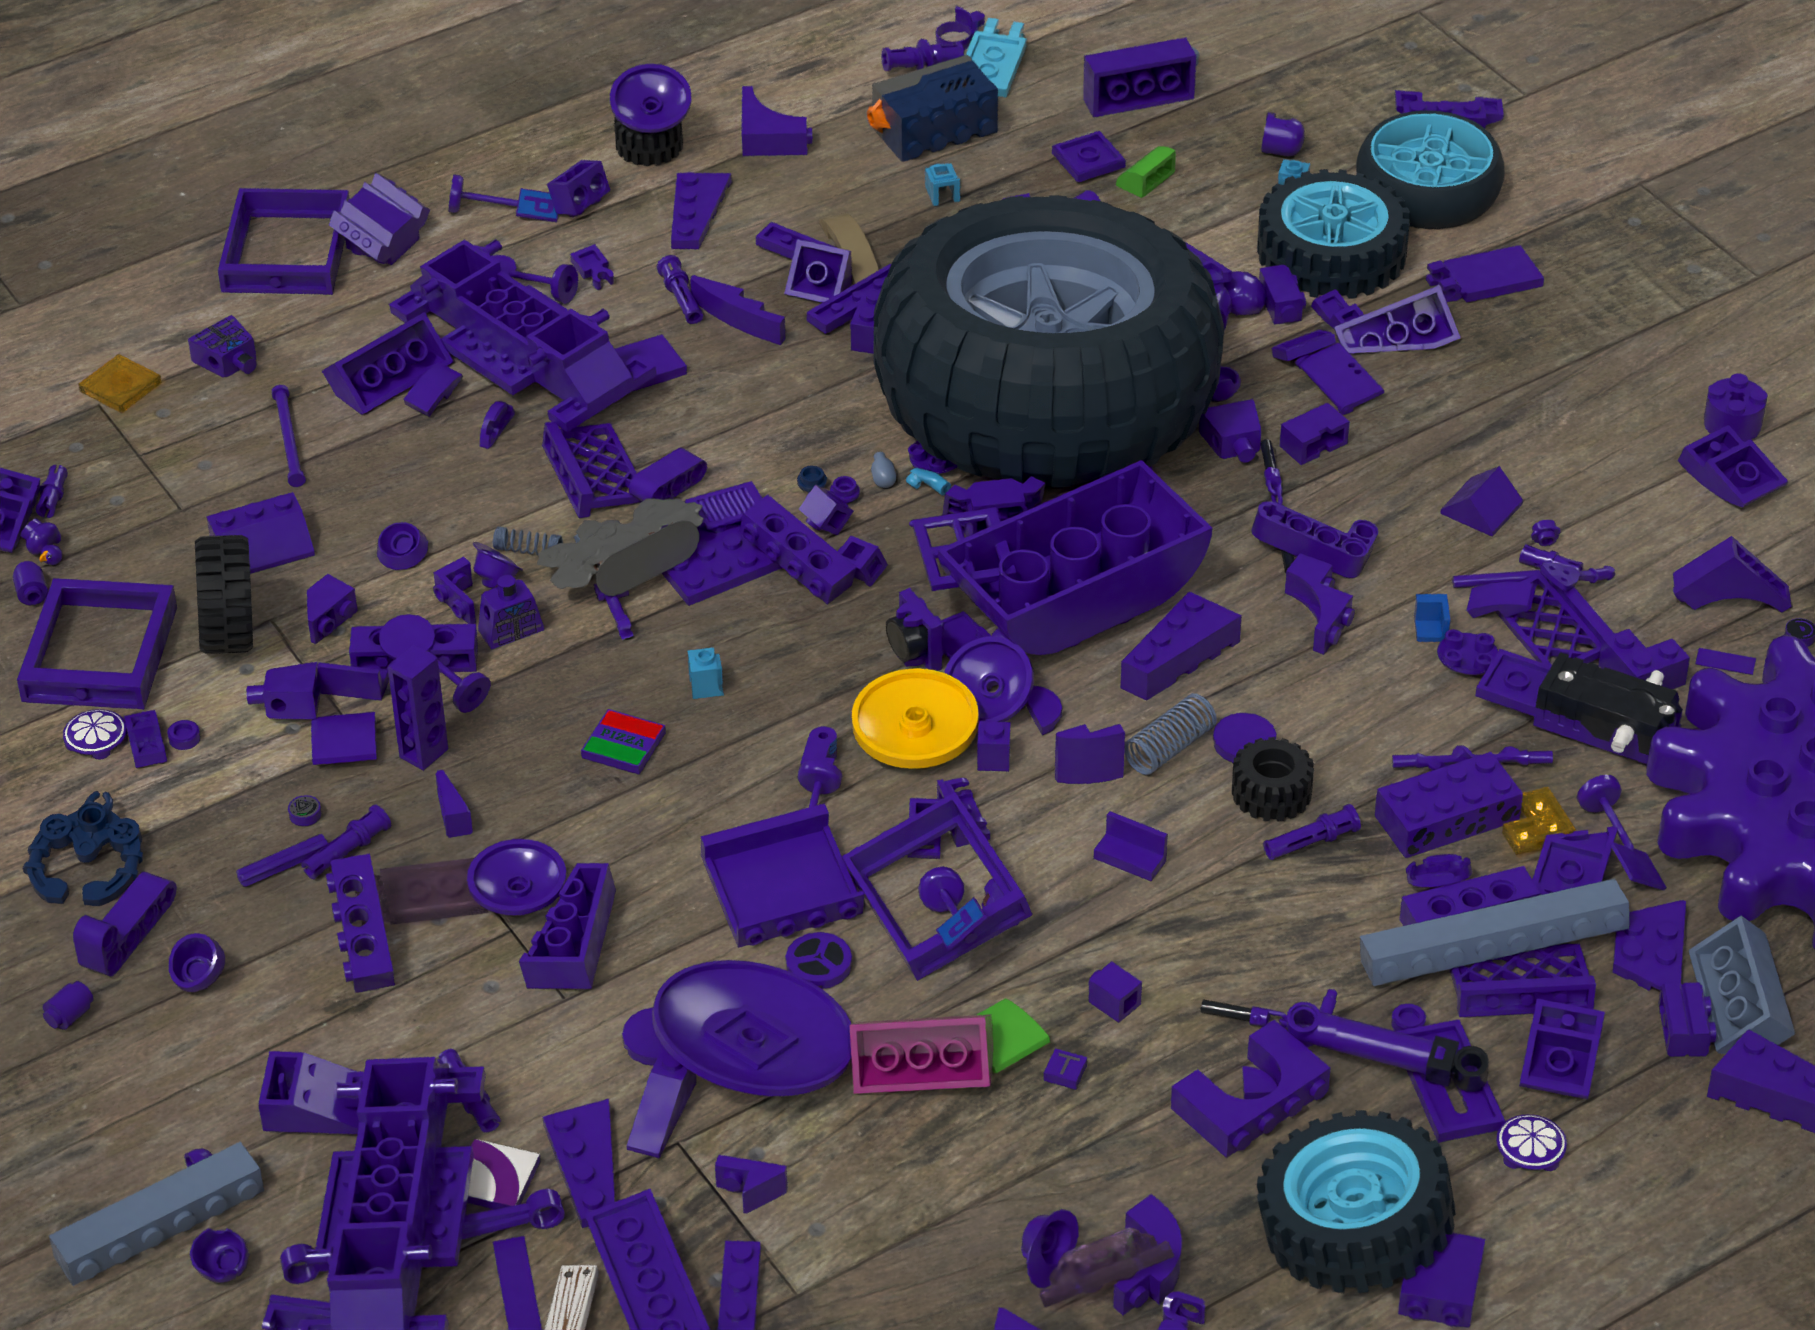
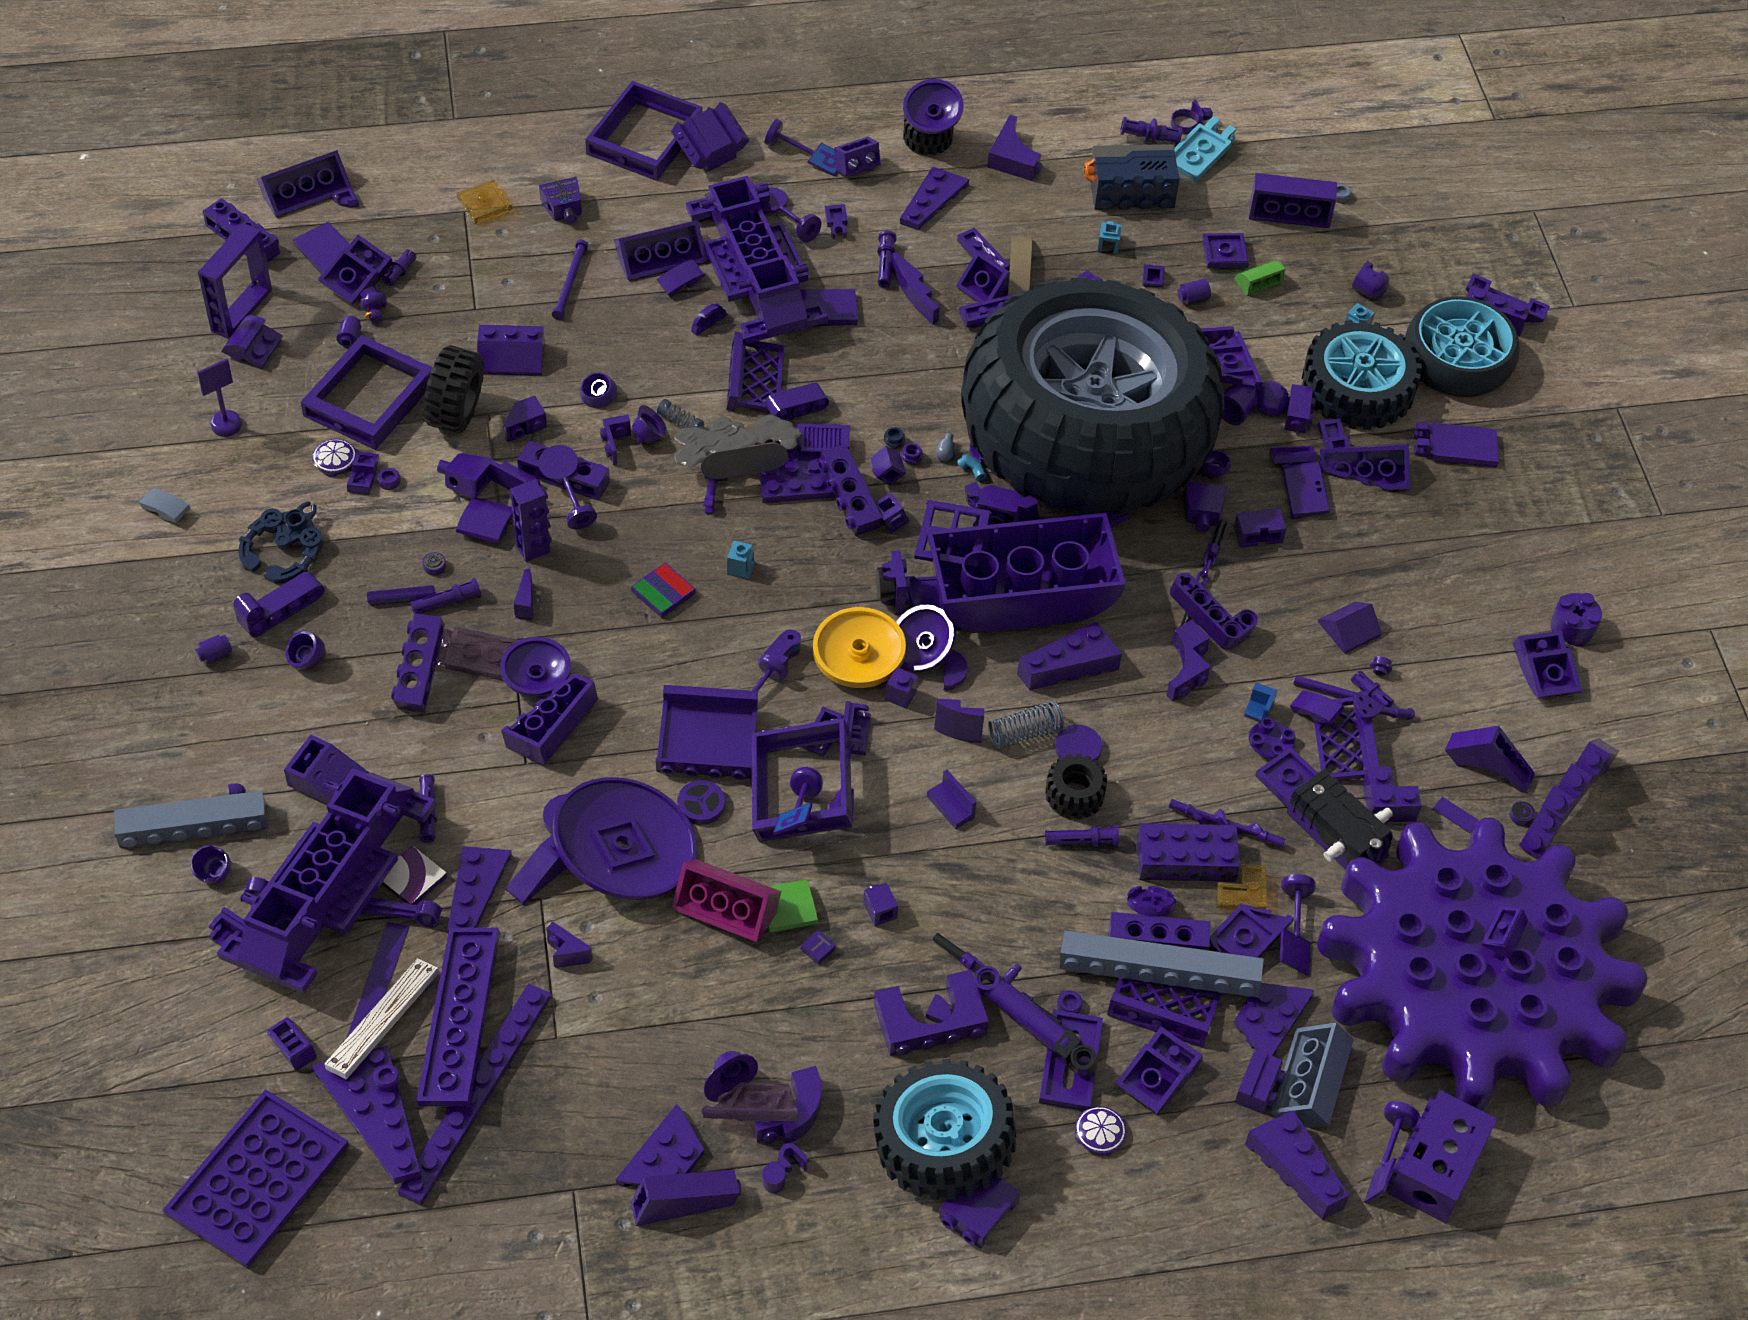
camera: 20 degrees right, 10 degrees up
dark purple torso [478,575,544,650] -> none

